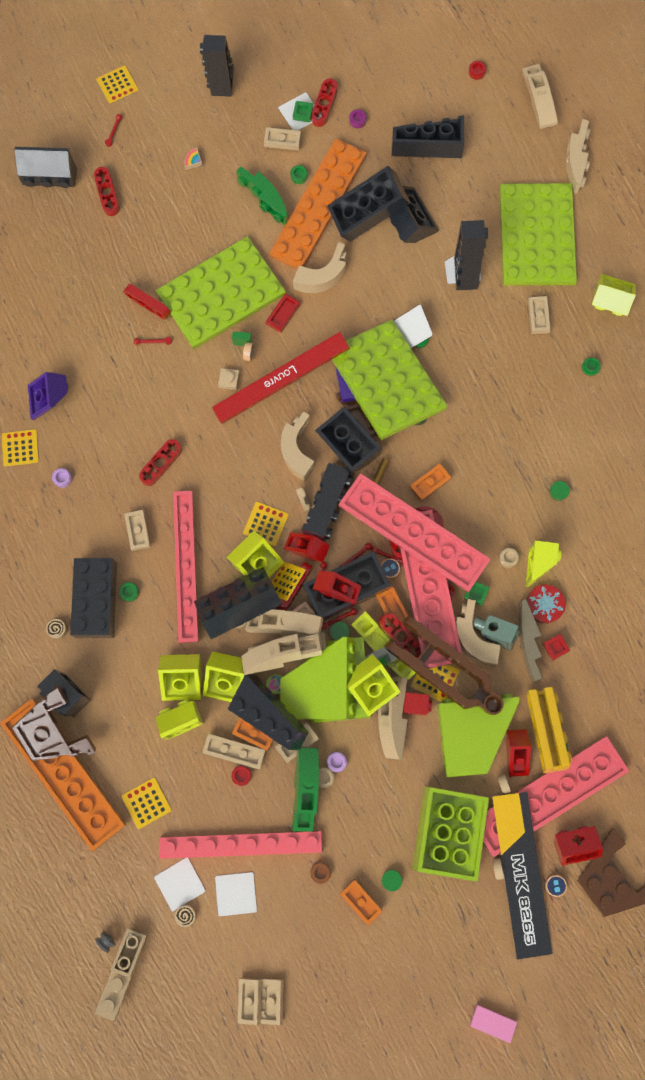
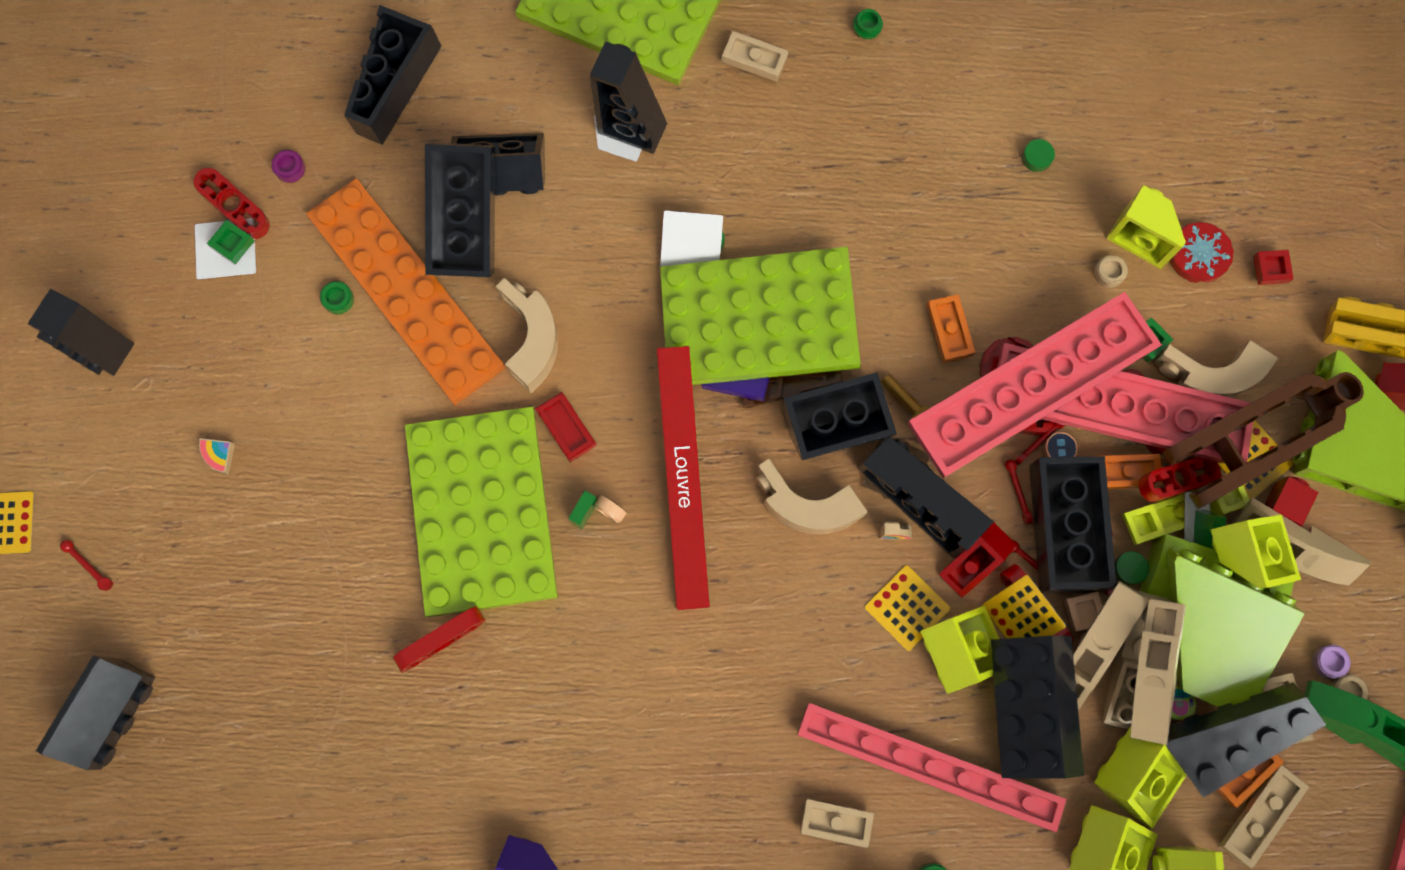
camera: 75 degrees left, 0 degrees up
red beam [94,167,120,216] -> none
red hinge [134,337,172,345] -> none
red beam [139,439,182,486] -> none
tan plate [218,368,240,390] -> none
red tile [231,765,252,786] -> none
green slope [236,166,288,225] -> none
tan plate [264,127,301,151] -> none
red slope [313,570,361,605] -> none
sand green torso [473,615,519,651] -> none
dark tan slope [519,599,542,683] -> none

